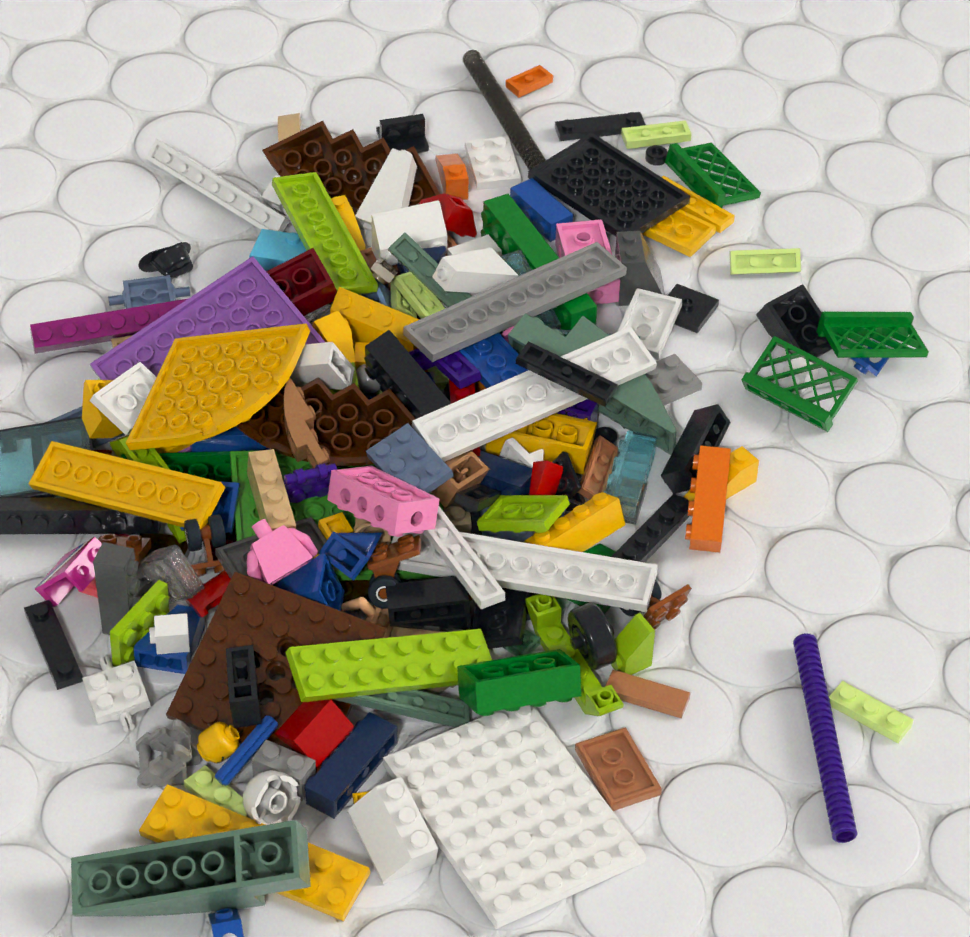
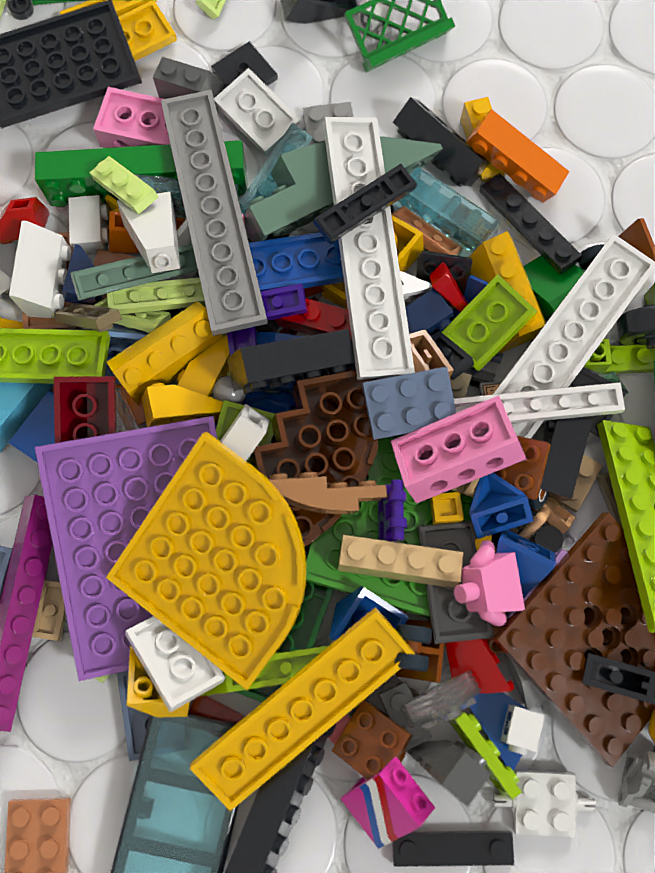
camera: 65 degrees left, 30 degrees up
blue brick [510,178,573,242] -> none
none -> yellowish green plate [89,156,158,215]

